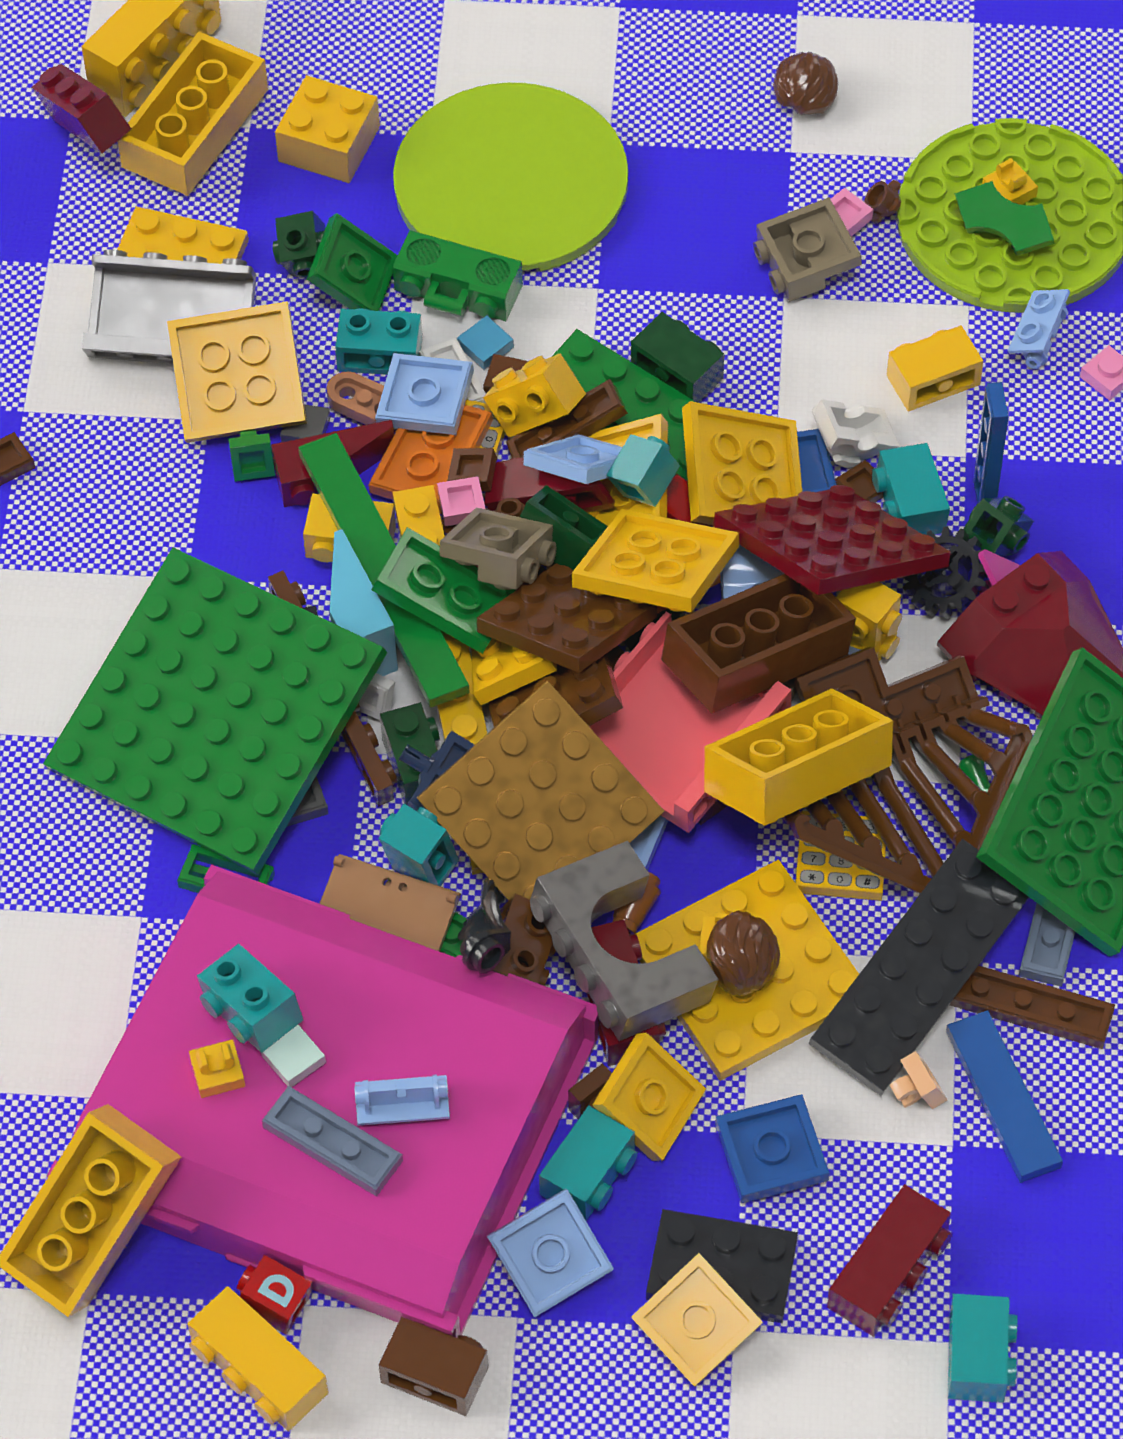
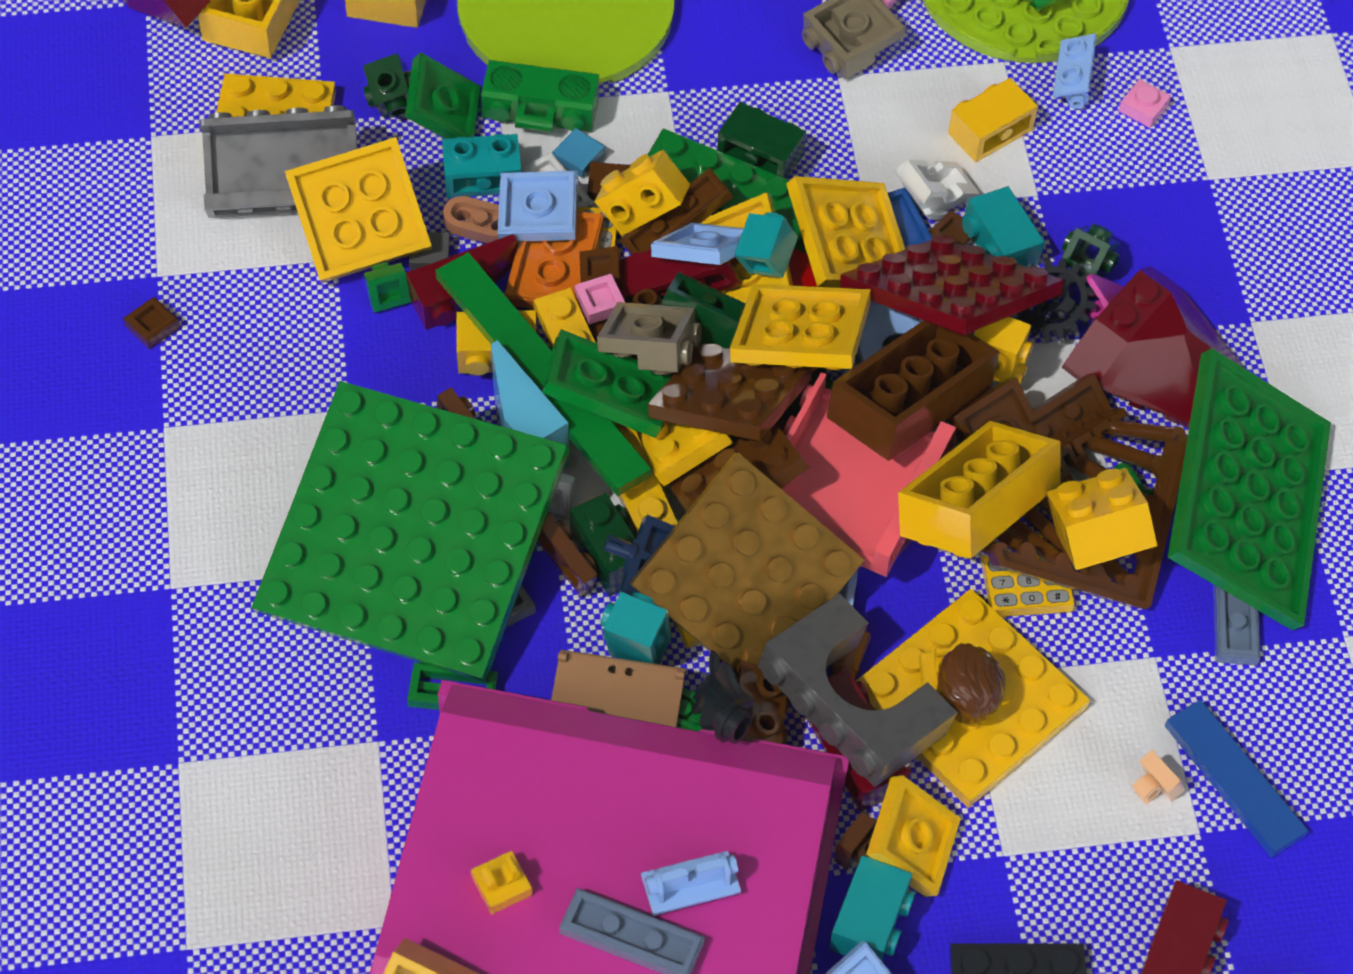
camera: 15 degrees left, 0 degrees up
teal brick [197,944,304,1053] -> none
light aqua tile [262,1025,326,1087] -> none
blue plate [715,1094,829,1204] -> none
black plate [808,839,1030,1096] -> none
reddish brown tile [950,966,1115,1049] -> none
blue tile [973,382,1009,504] -> none
none -> yellow brick [1046,468,1157,570]

